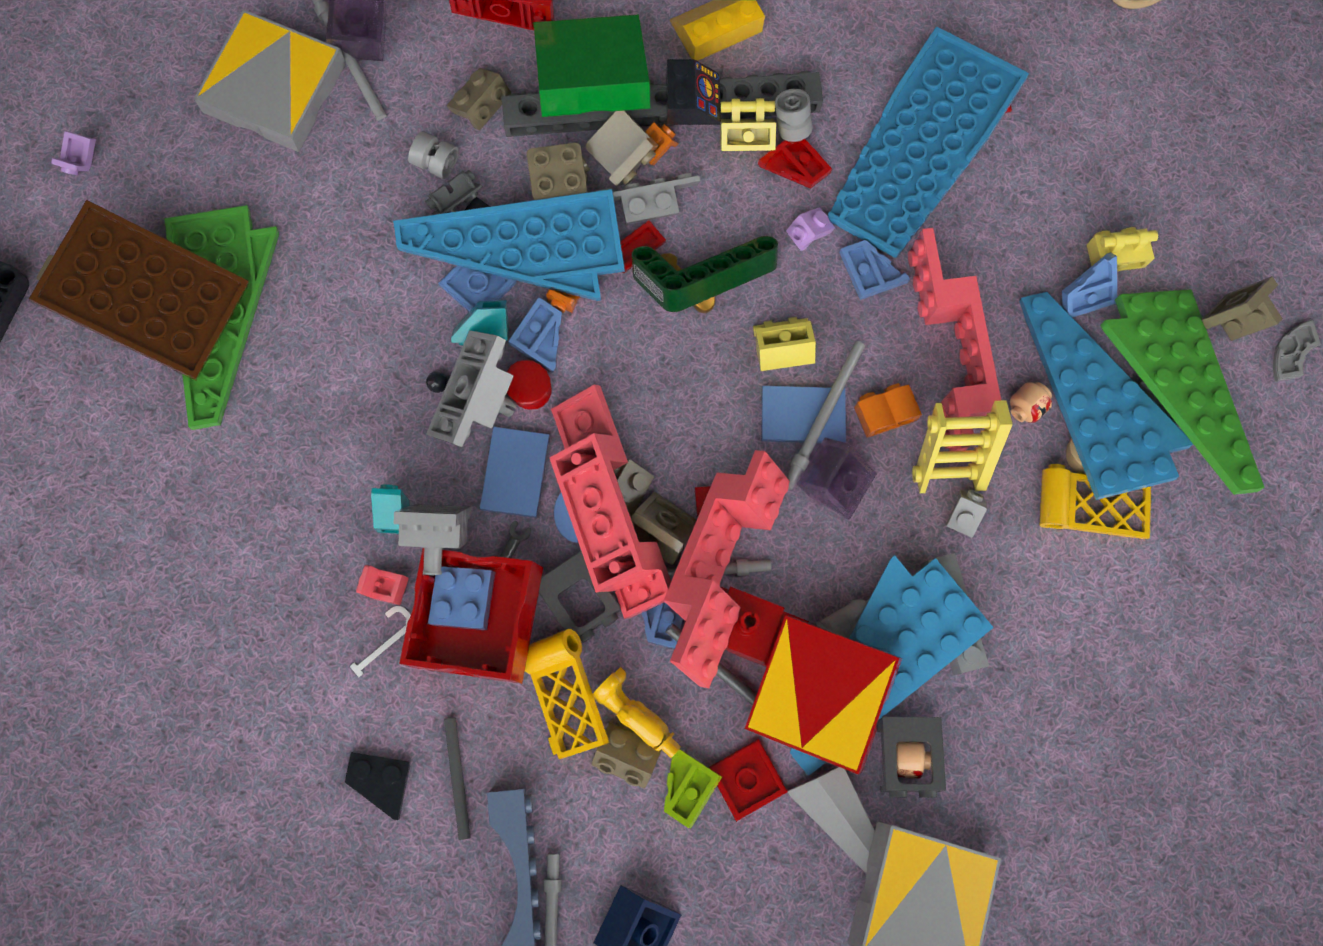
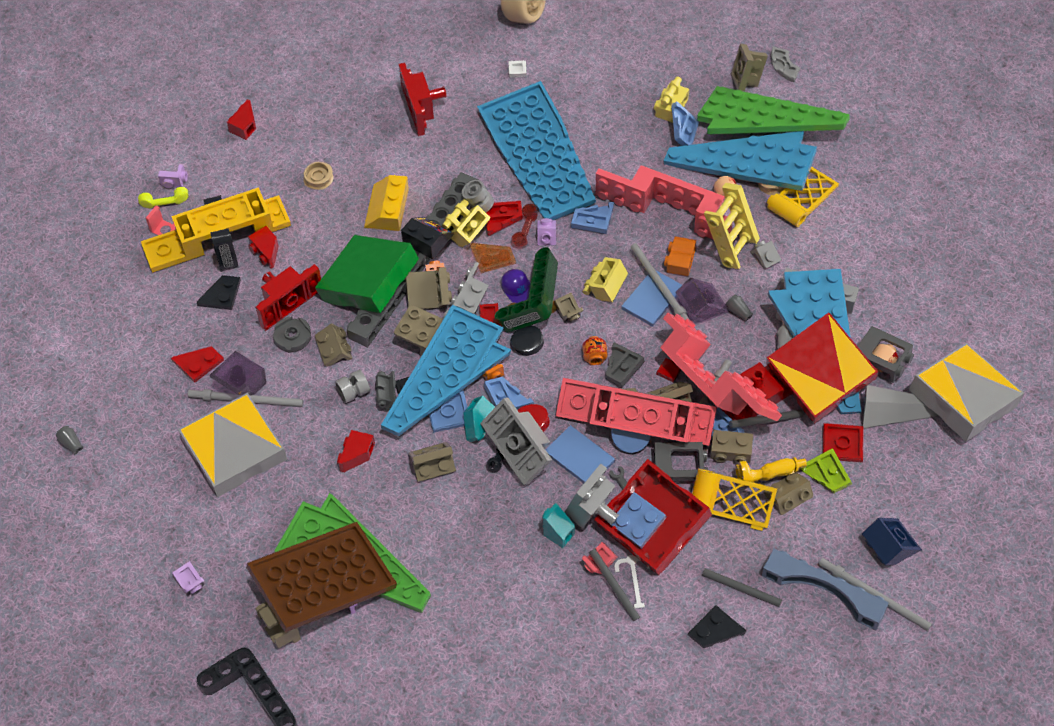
camera: 45 degrees left, 20 degrees down
none -> dark grey plate [273,317,311,353]
none -> red slope [337,430,375,472]
none -> dark tan bracket [408,442,456,482]
none -> clear orange wing [470,243,516,274]
none -> dark purple cap [501,269,531,303]
none -> white tile [509,61,526,77]
none -> black piece [511,325,544,356]
none -> clear red bar [512,204,538,247]
none -> dark tan bracket [553,293,584,322]
none -> orange head [582,336,608,365]
none -> dark grey bar [589,548,640,622]
none -> dark grey wing [606,342,645,387]
none -> dark tan bracket [711,430,753,464]
none -> dark grey cone [725,294,753,322]

